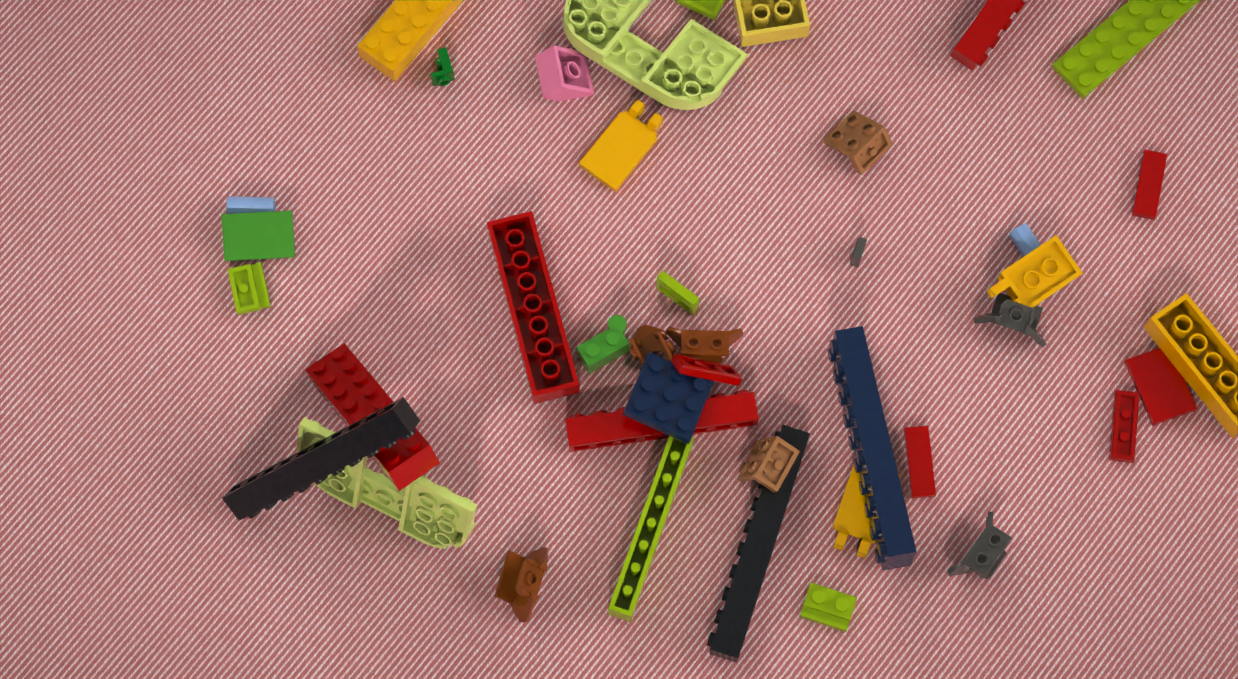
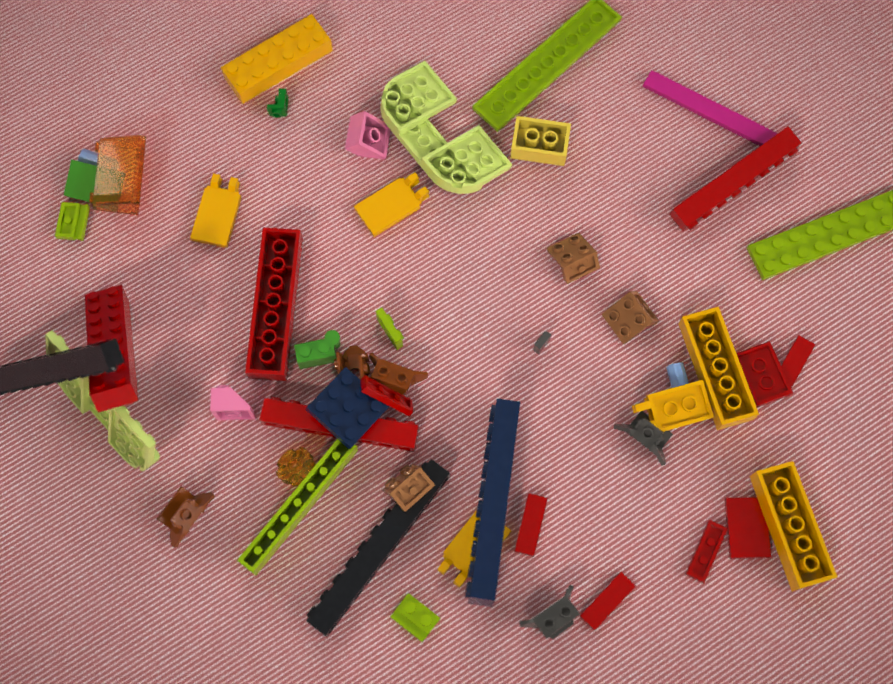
camera: 20 degrees right, 0 degrees up
none -> clear orange windscreen [89,135,146,215]
none -> yellow tile [190,173,242,248]
none -> bright pink slope [210,385,256,420]
none -> clear yellow plate [276,447,316,486]
none -> red tile [579,572,636,631]
none -> medium nougat bracket [602,291,659,344]
none -> yellow brick [678,306,759,430]
none -> red tile [736,341,793,407]

